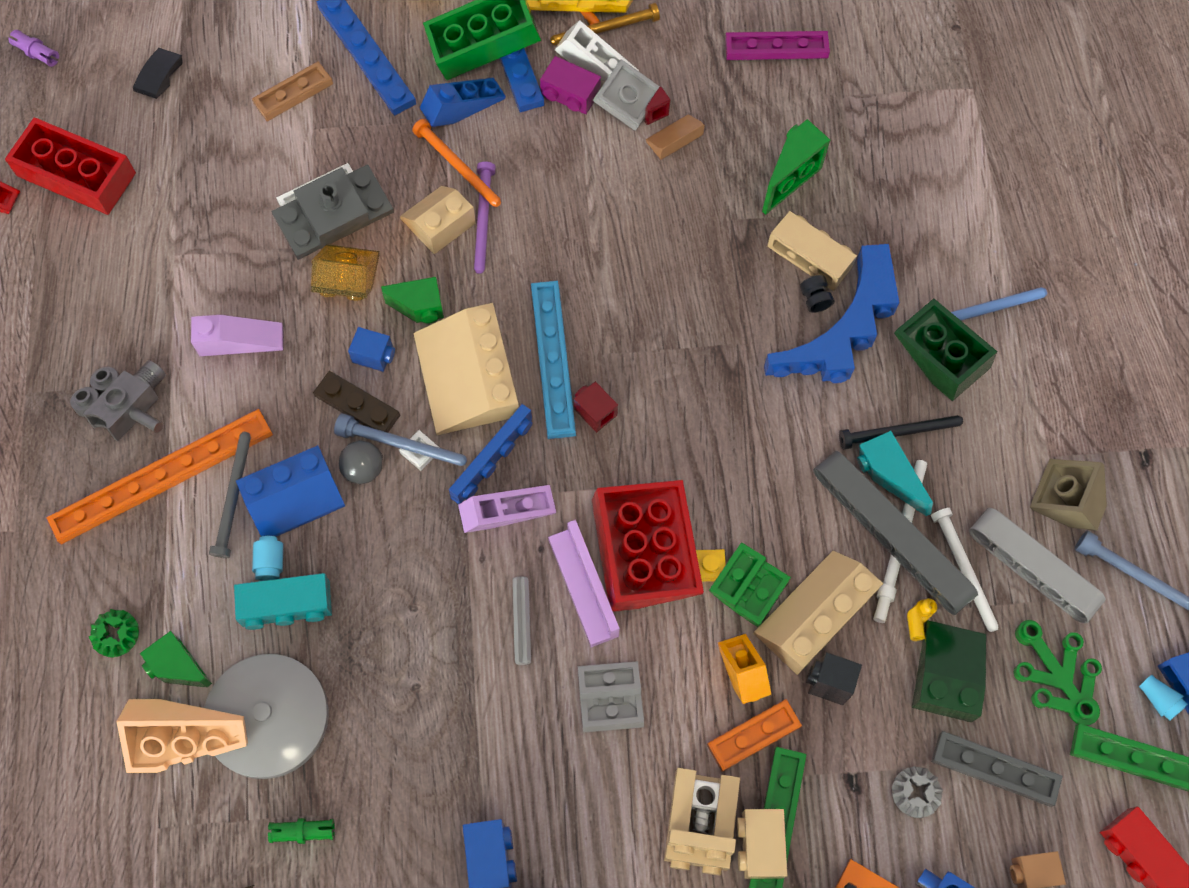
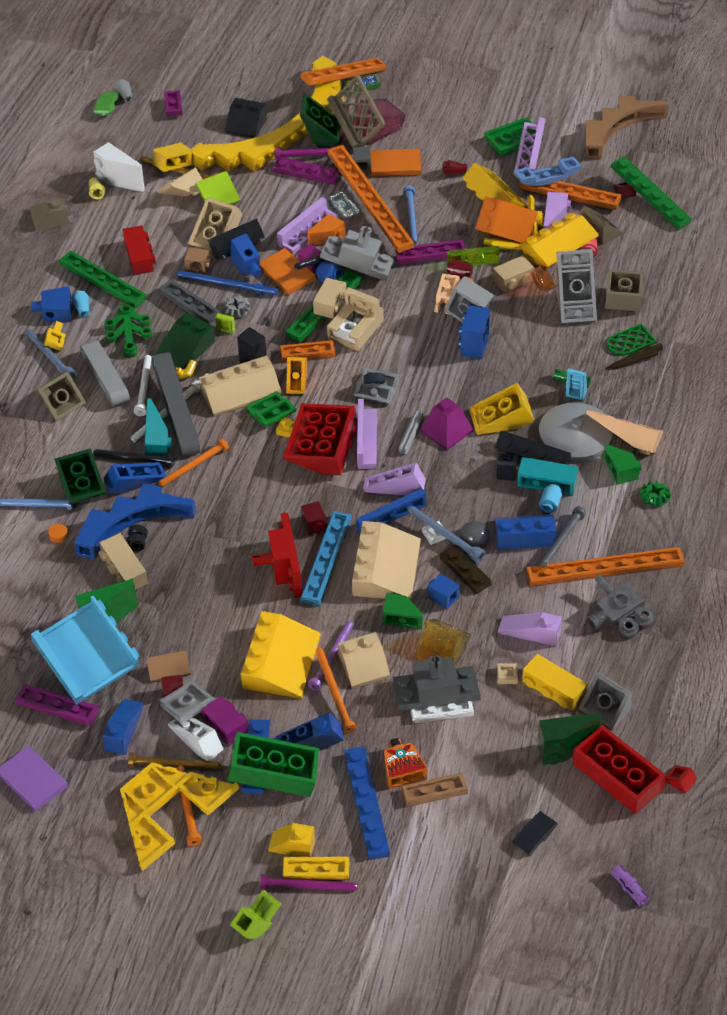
camera: 155 degrees left, 20 degrees down
none -> medium azure panel [31,596,140,705]
none -> yellow plate [44,321,66,351]
none -> orange tile [48,524,68,543]
none -> blue slope [103,462,166,494]
none -> blue slope [103,699,144,755]
none -> orange bar [157,438,229,488]
none -> blue bar [177,270,278,295]
none -> lime tile [215,313,235,334]
none -> yellow slope [241,611,321,699]
none -> red brick [252,512,302,598]
none -> black wheel [363,373,385,384]
none -> torso [384,738,427,789]
none -> magenta slope [420,397,473,451]
none -> yellow slope [469,383,535,435]
none -> black plate [495,430,572,465]
none -> black slope [496,454,518,481]
none -> tan tile [497,663,518,684]
none -> yellow brick [522,654,588,712]
none -> dark green slope [538,712,603,765]
none -> medium azure slope [566,368,587,401]
none -> light grey slope [578,673,632,729]

